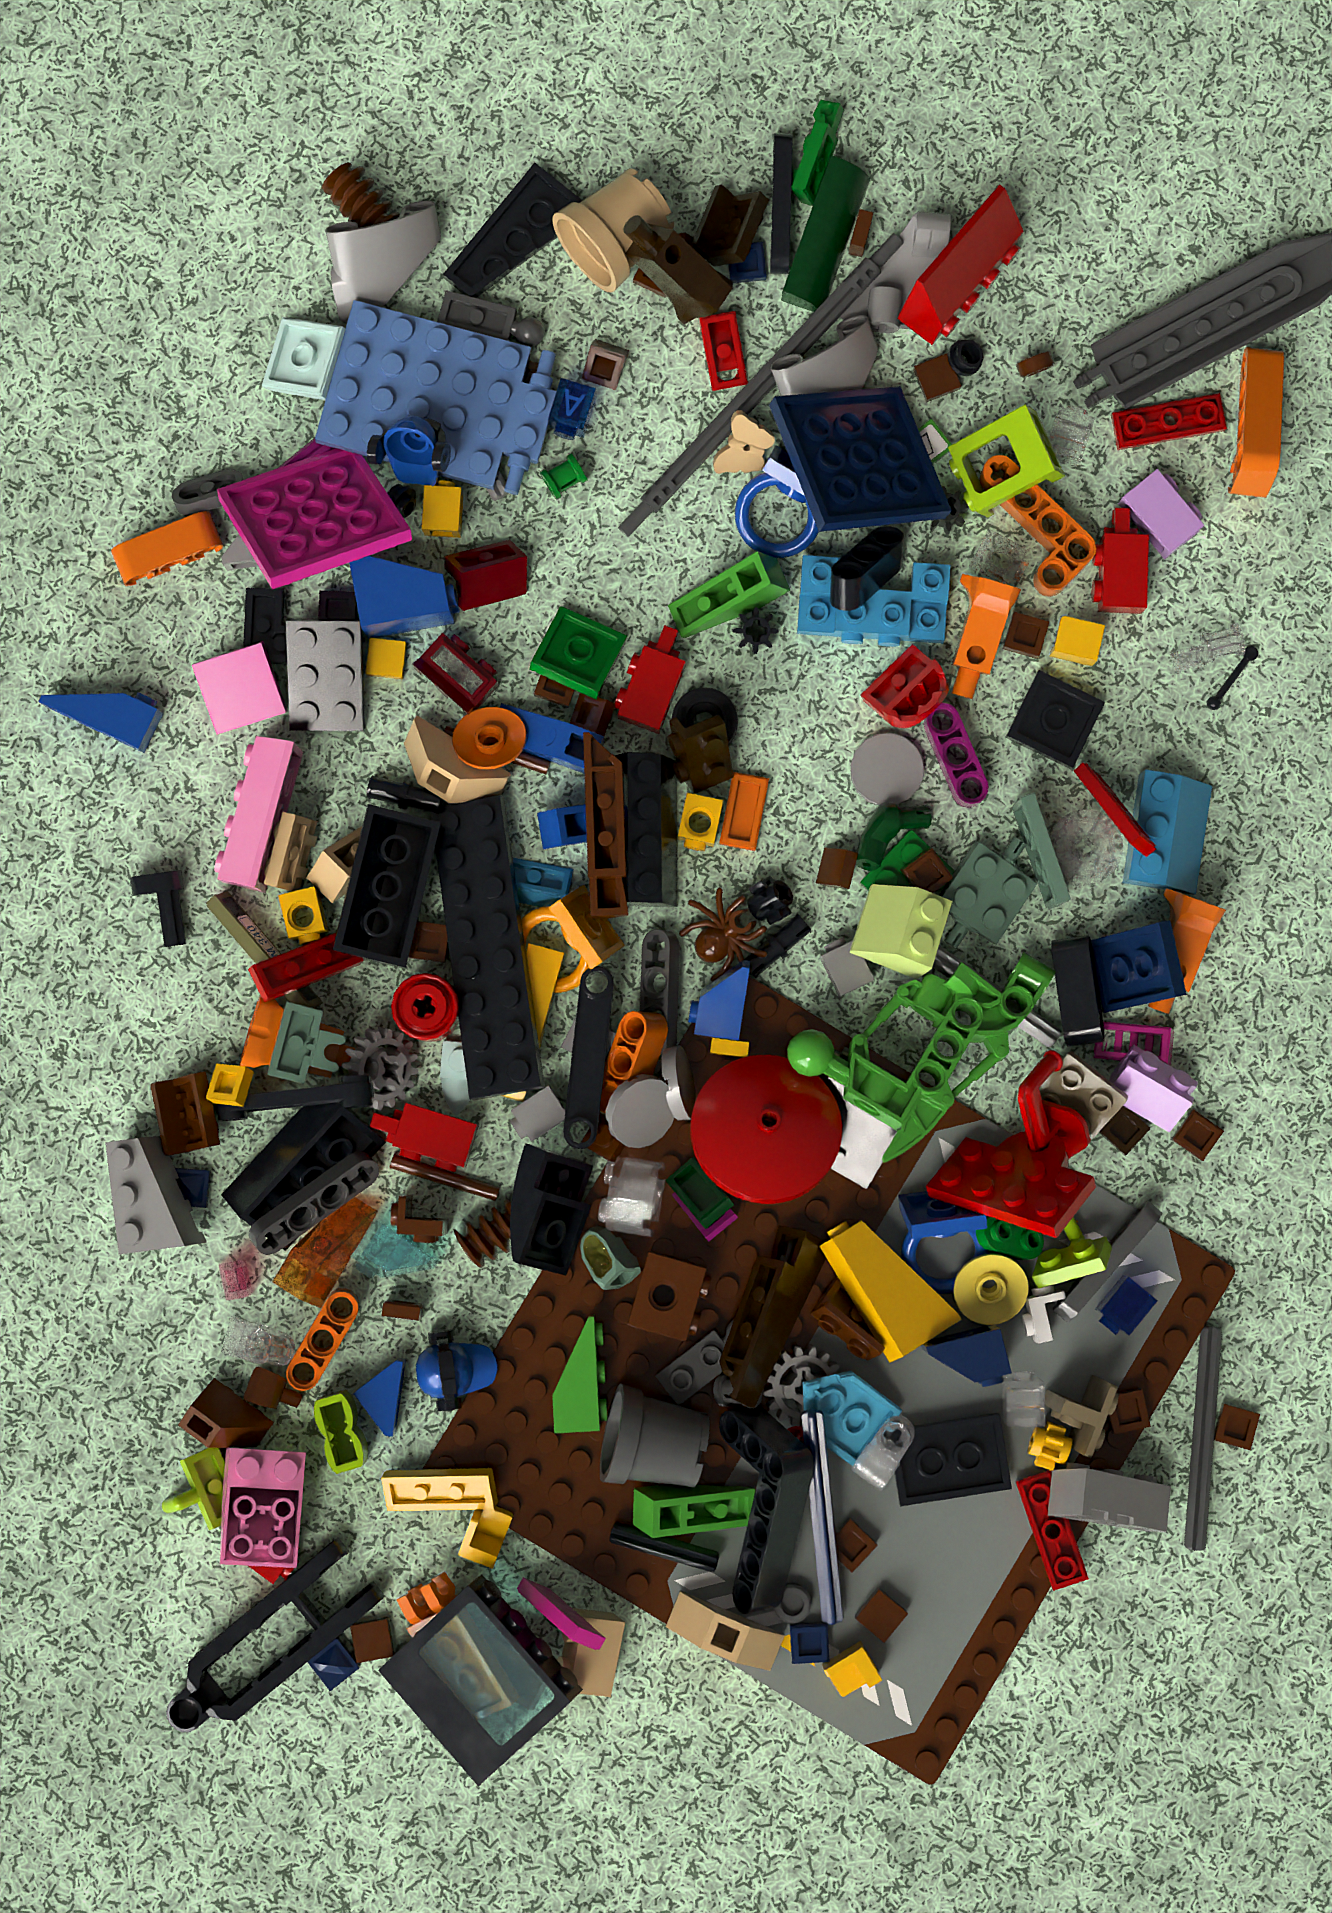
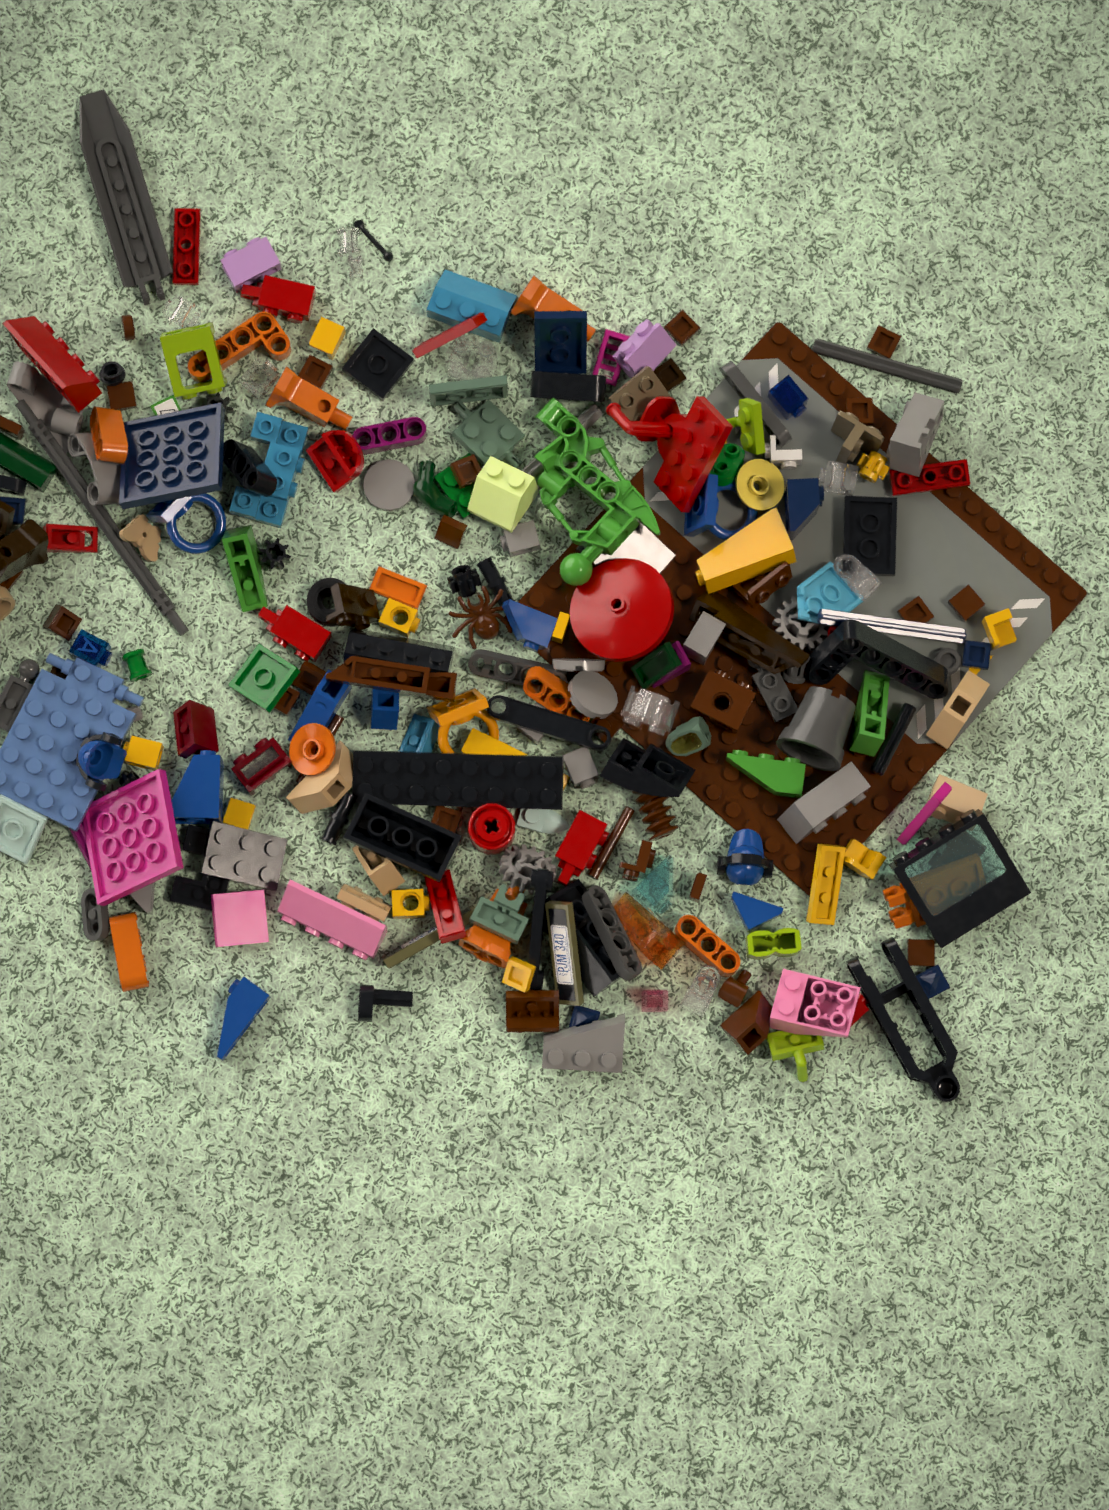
camera: 85 degrees left, 5 degrees down
orange beam [1228,347,1284,498] -> none
none -> orange beam [90,406,128,464]
none -> tile [545,900,584,1006]
none -> light grey slope [682,611,726,666]
none -> light grey wedge [777,761,871,844]

